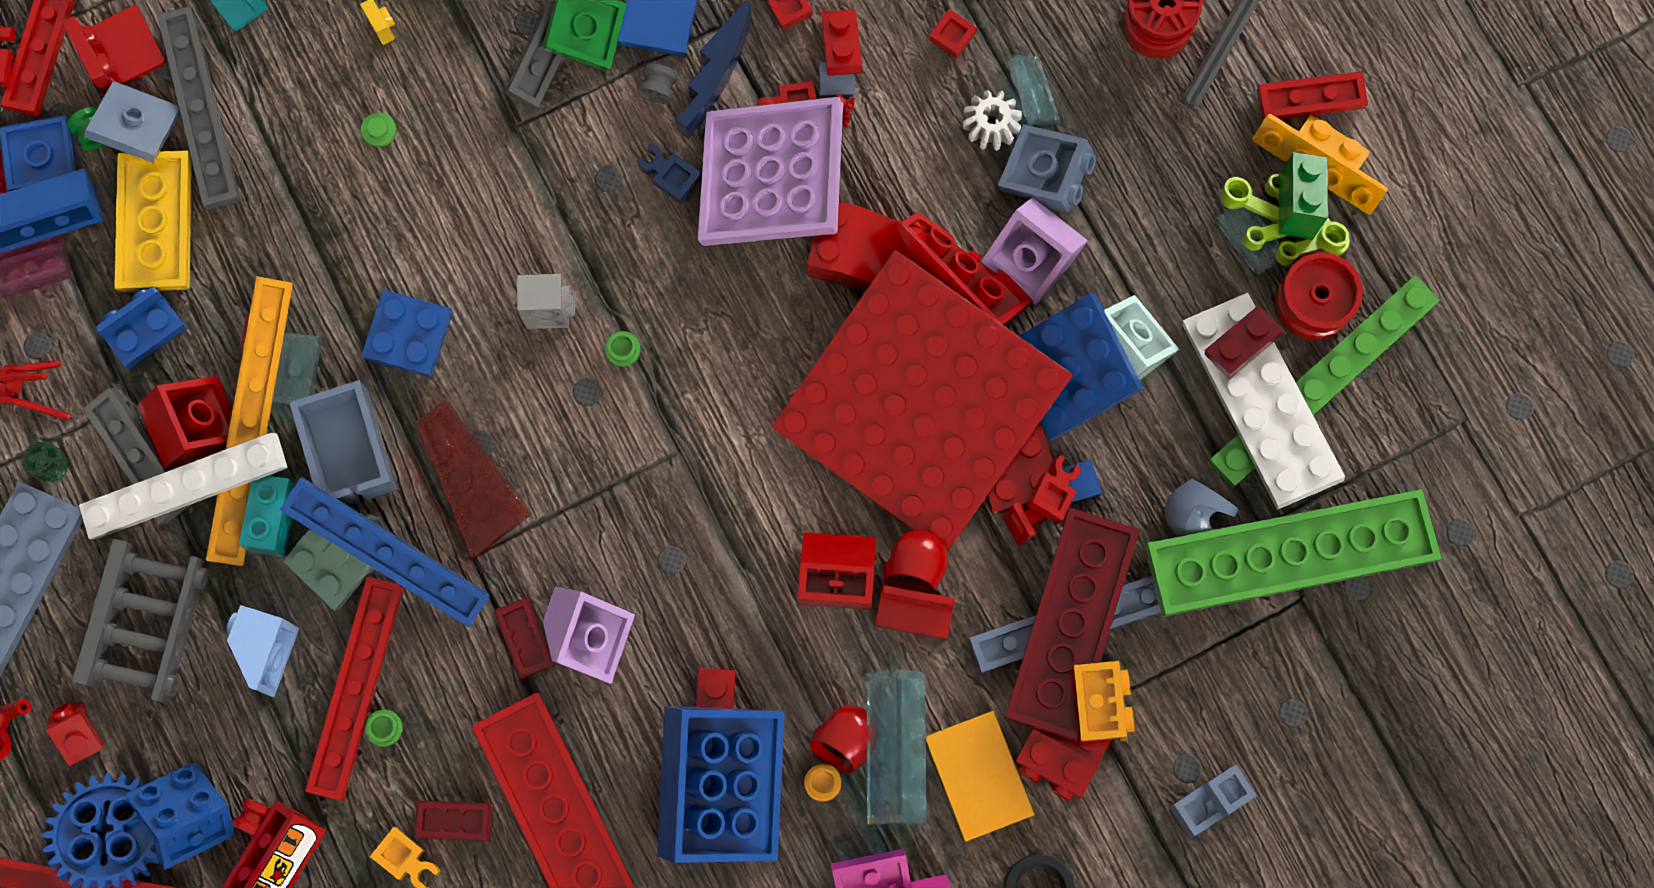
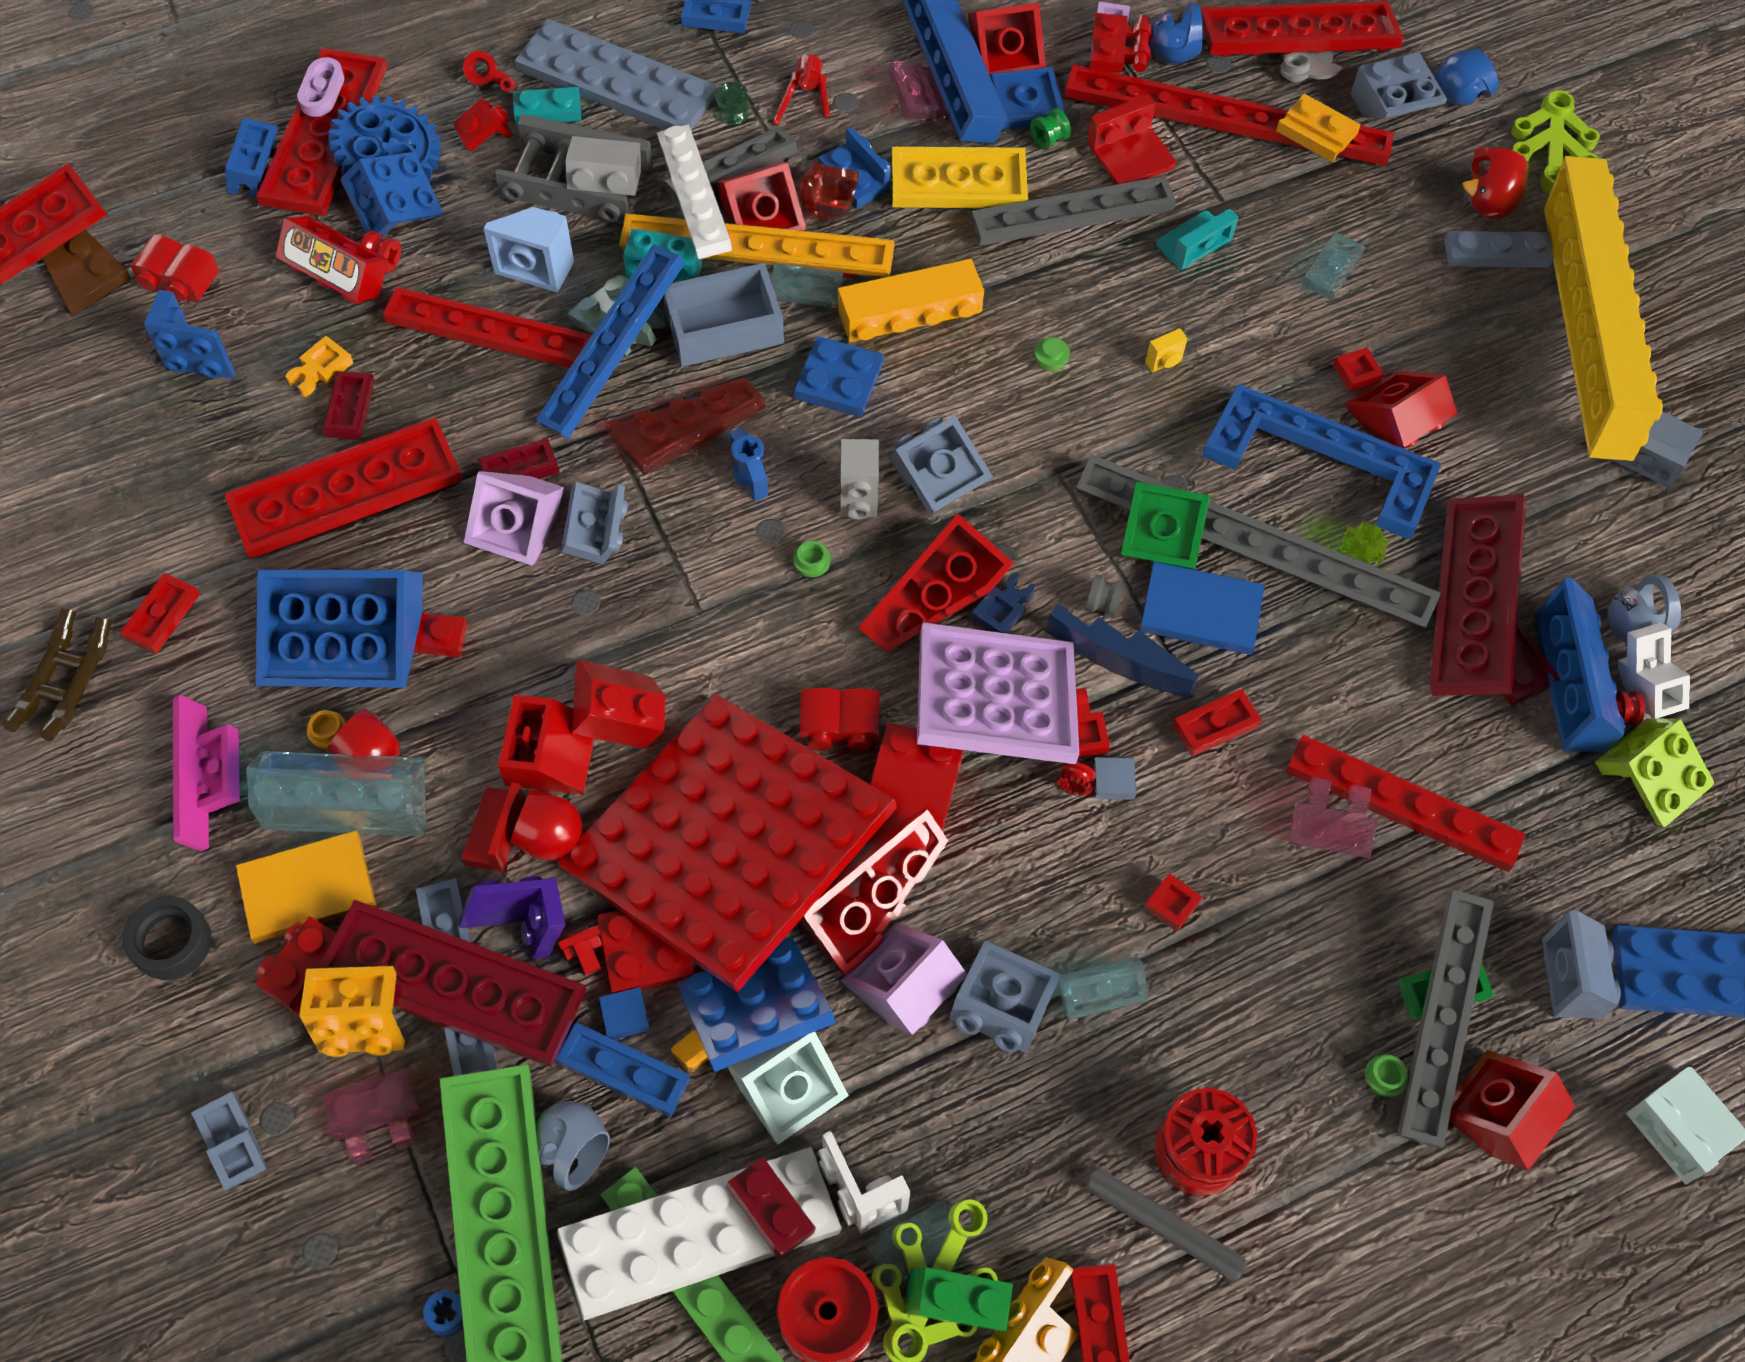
camera: 90 degrees right, 15 degrees down
sand blue plate [85,81,180,163] -> none
bright green plate [365,709,403,747] -> none
red plate [821,9,862,76] -> none
white gear [962,89,1022,151] -> none
red plate [1027,455,1081,524] -> none
none -> clear pink plate [323,1068,421,1165]
none -> blue bush [423,1290,463,1337]
none -> dark purple bracket [459,876,565,959]
none -> teal plate [513,87,582,125]
none -> blue plate [556,1022,691,1118]
none -> sand blue bracket [561,482,628,564]
none -> light grey brick [566,136,641,196]
none -> red slope [572,660,666,749]
none -> light orange slope [671,1030,709,1074]
none -> blue piece [729,427,768,501]
none -> clear red helmet [800,162,859,220]
none -> red brick [800,688,880,751]
none -> white bracket [818,1131,910,1234]
none -> light orange brick [838,258,984,342]
none -> red wedge [858,513,1015,653]
none -> sand blue plate [889,415,993,515]

